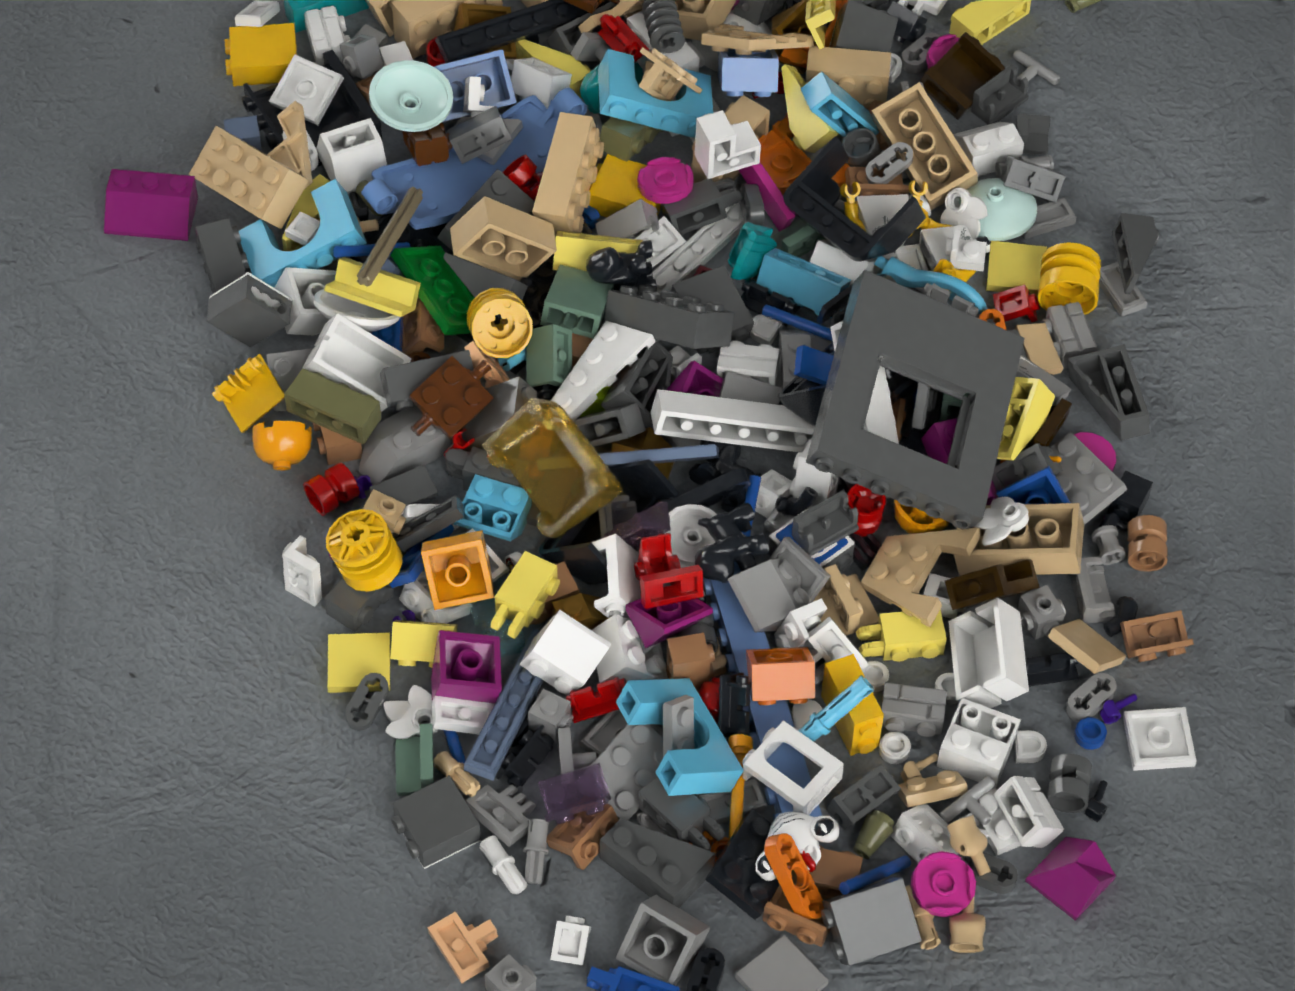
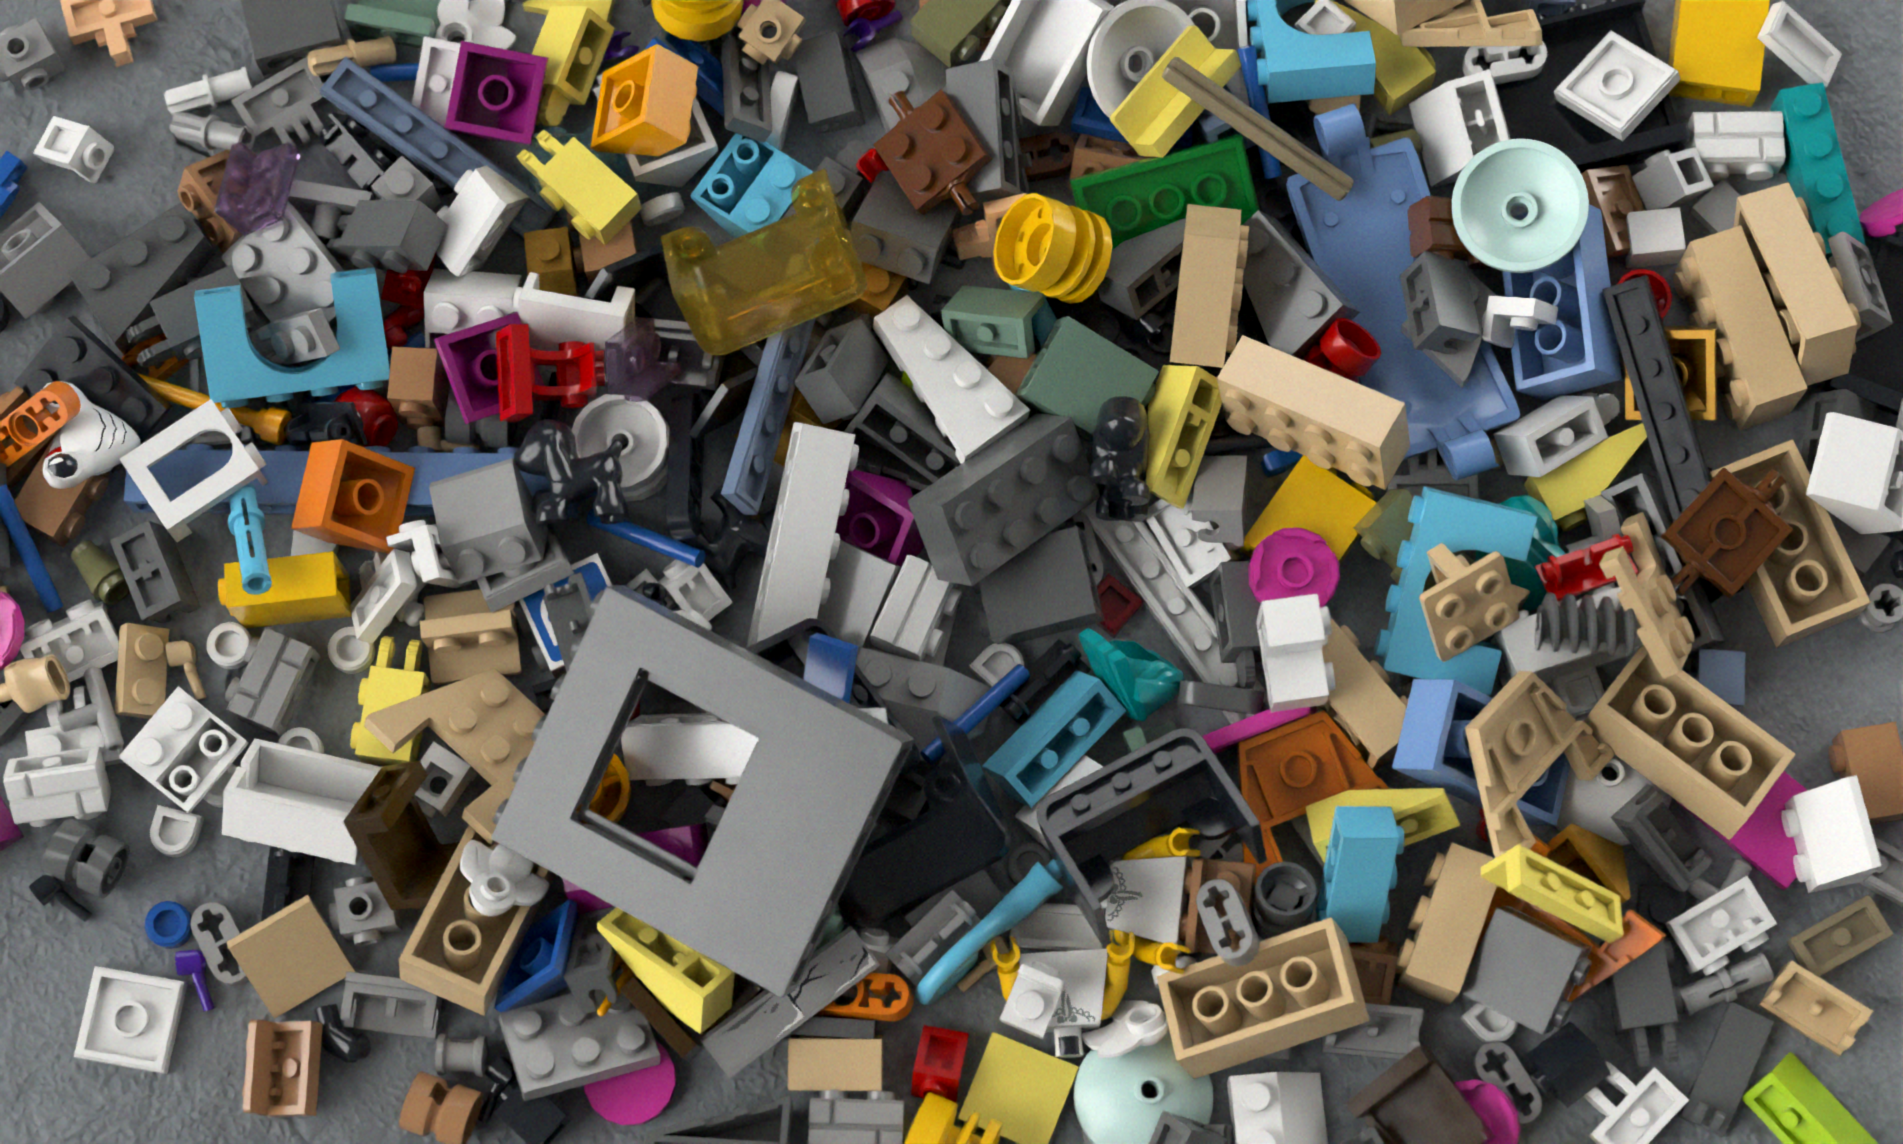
camera: 110 degrees right, 20 degrees up
none -> dark grey hinge [326,200,448,273]

